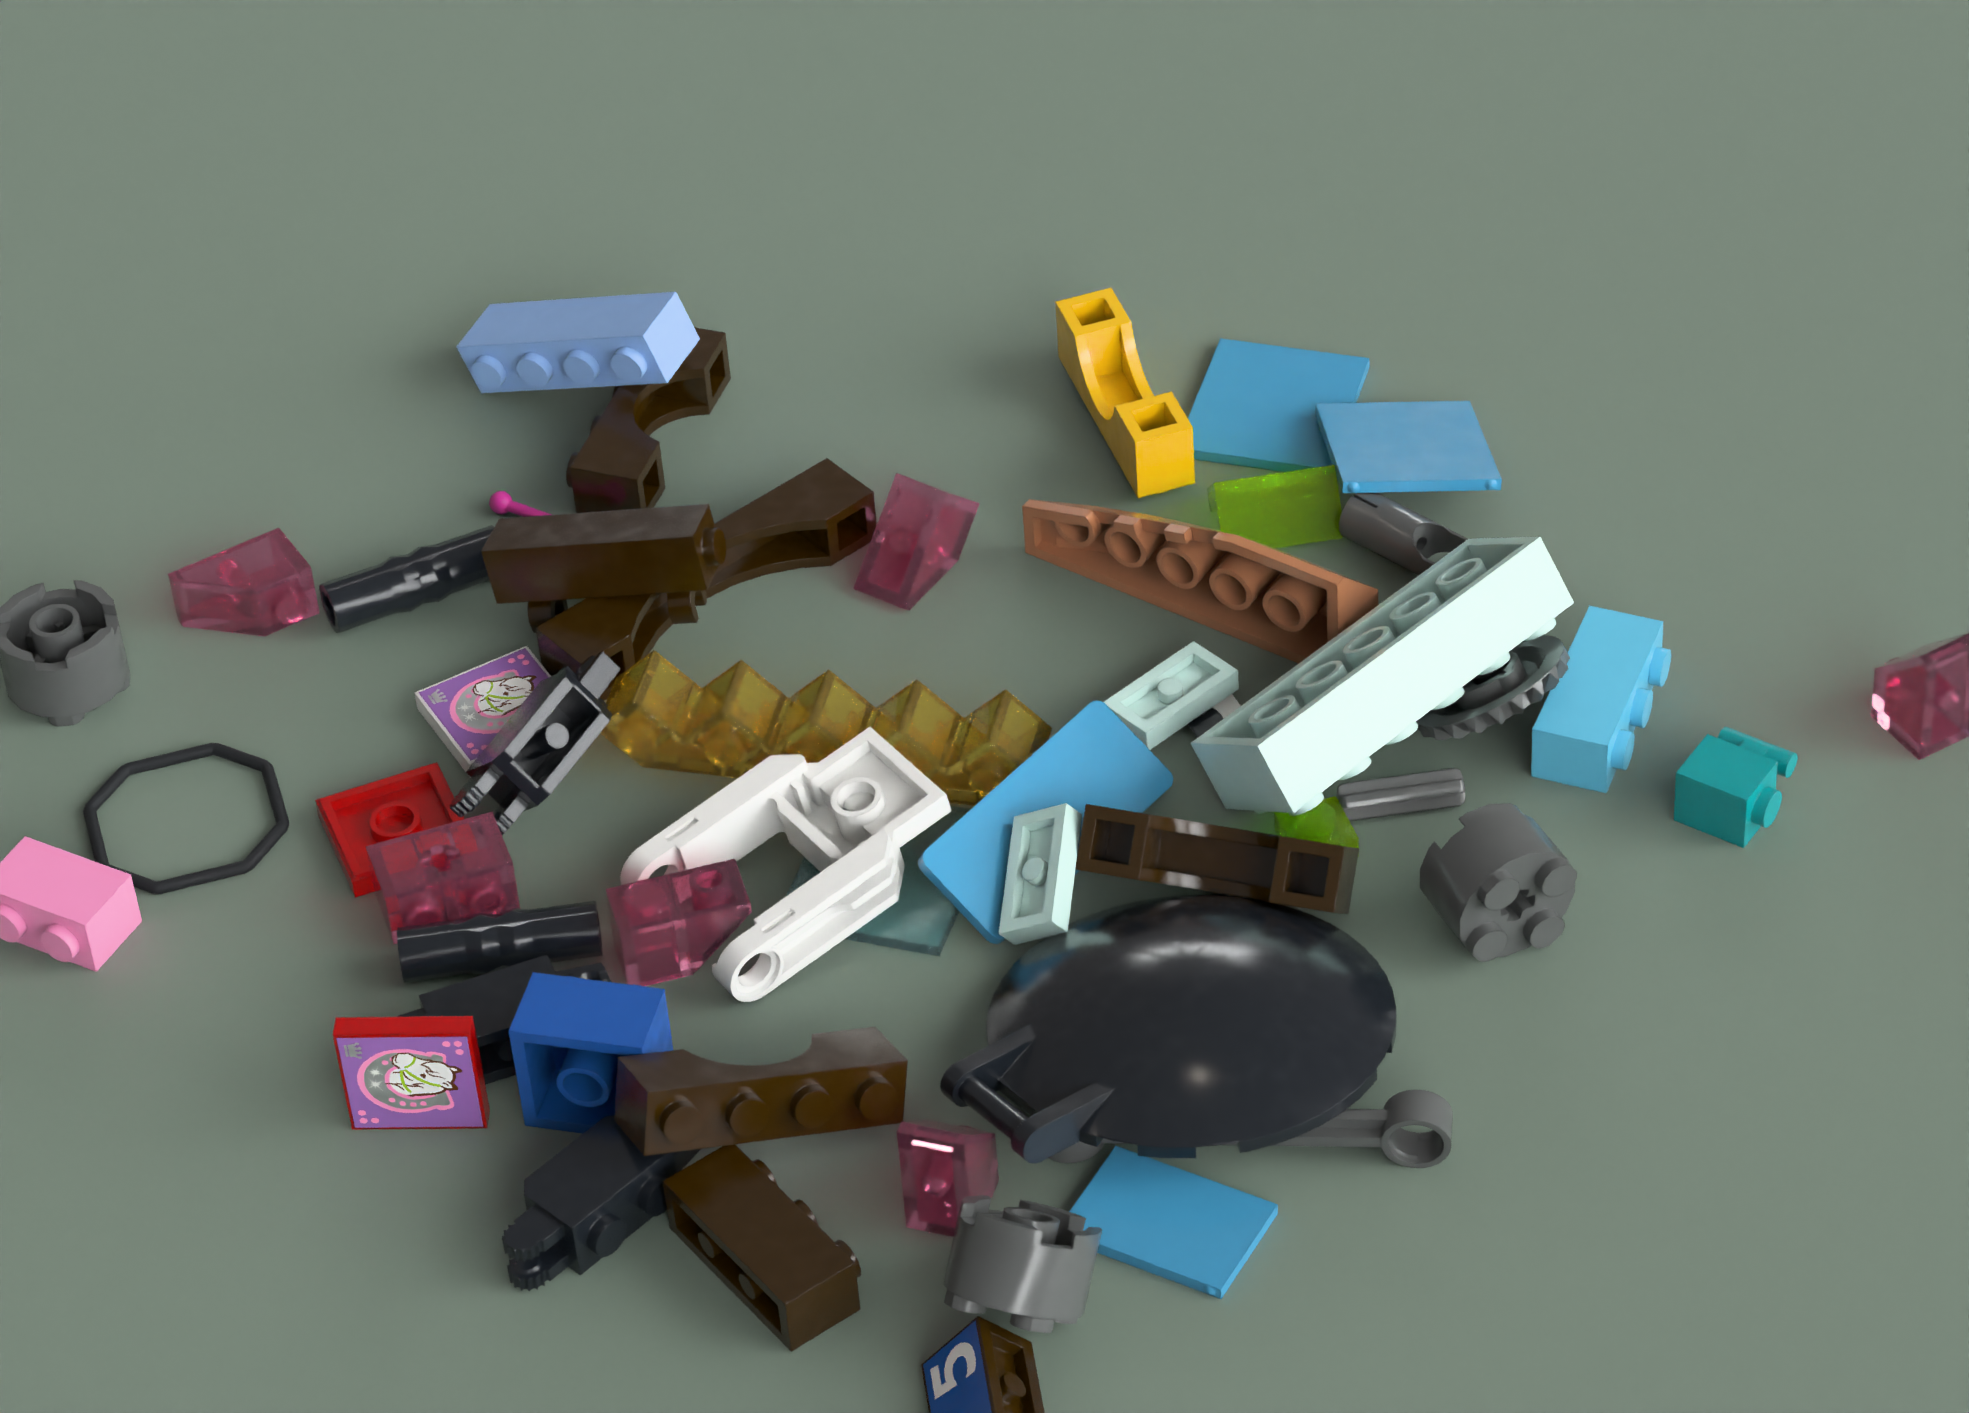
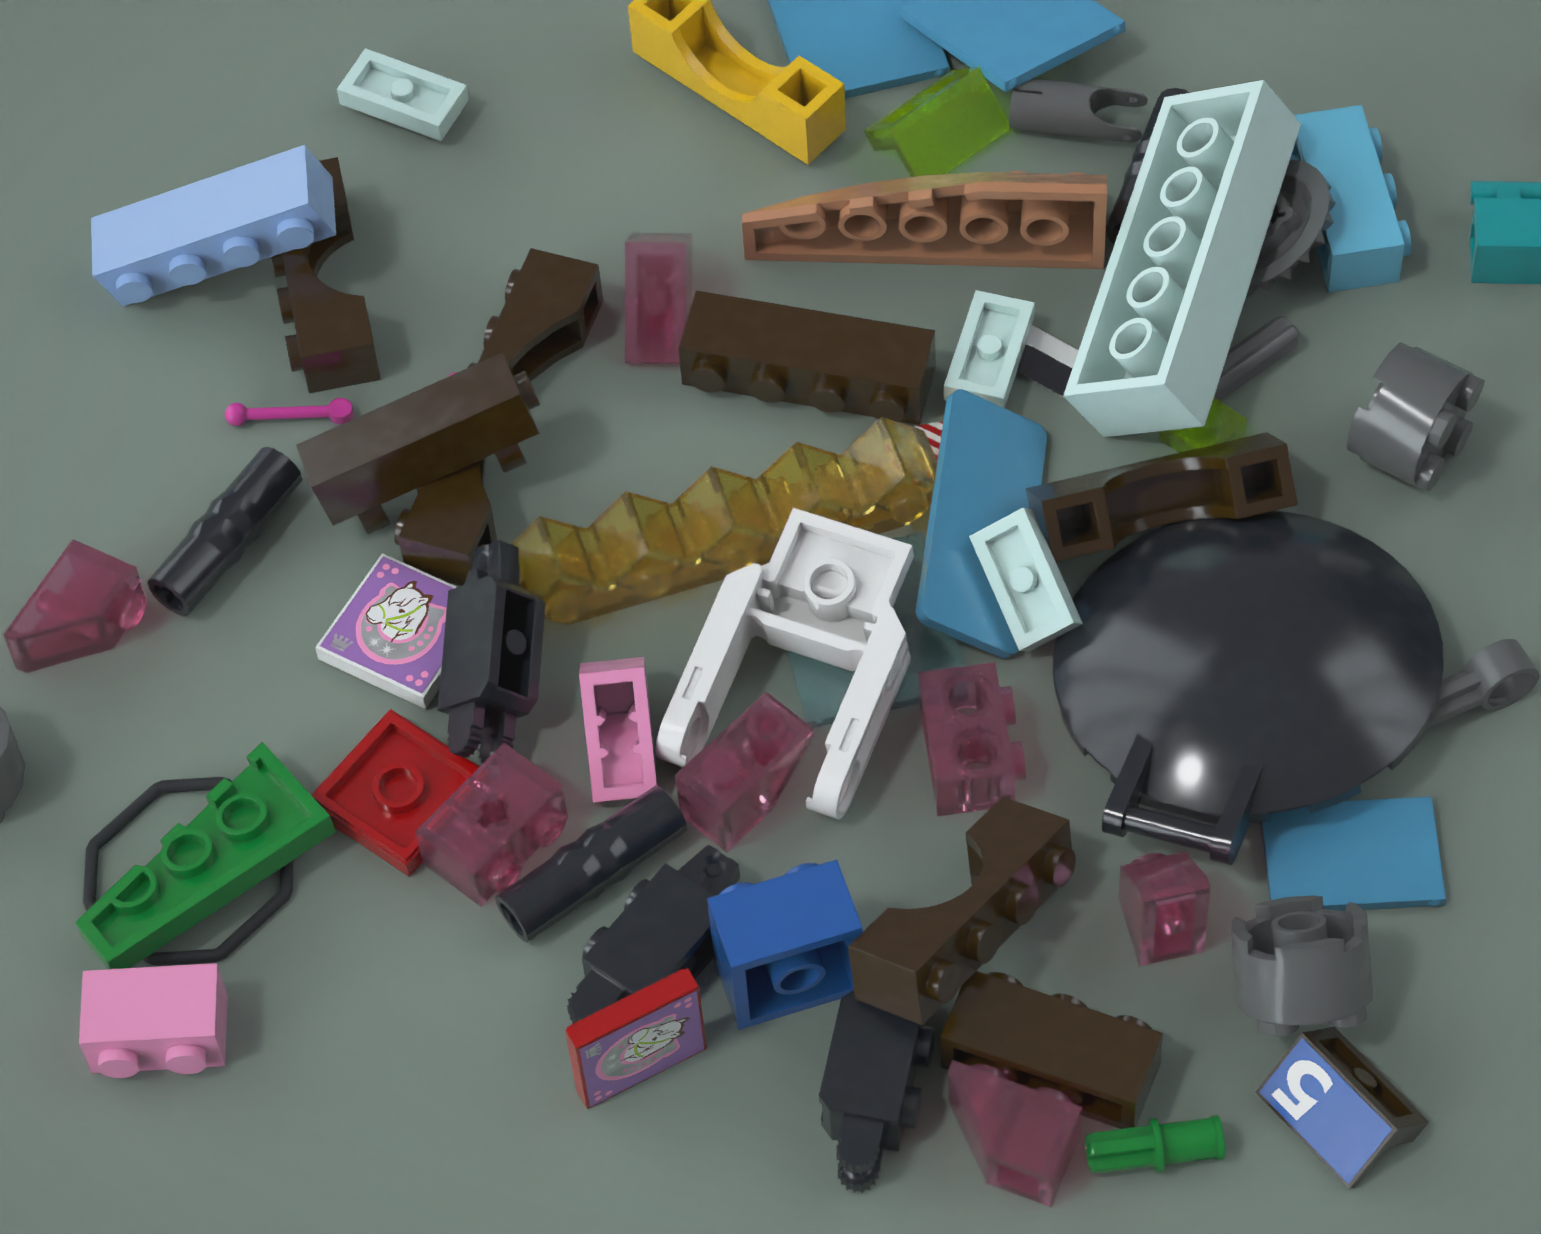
camera: 30 degrees left, 15 degrees up
none -> green wing [75,742,336,969]
none -> light aqua plate [337,48,469,141]
none -> bright pink arch [579,657,657,803]
none -> dark brown brick [678,290,936,425]
none -> clear pink brick [918,662,1026,816]
none -> clear pink slope [948,1060,1082,1207]
none -> green axle [1084,1115,1225,1174]

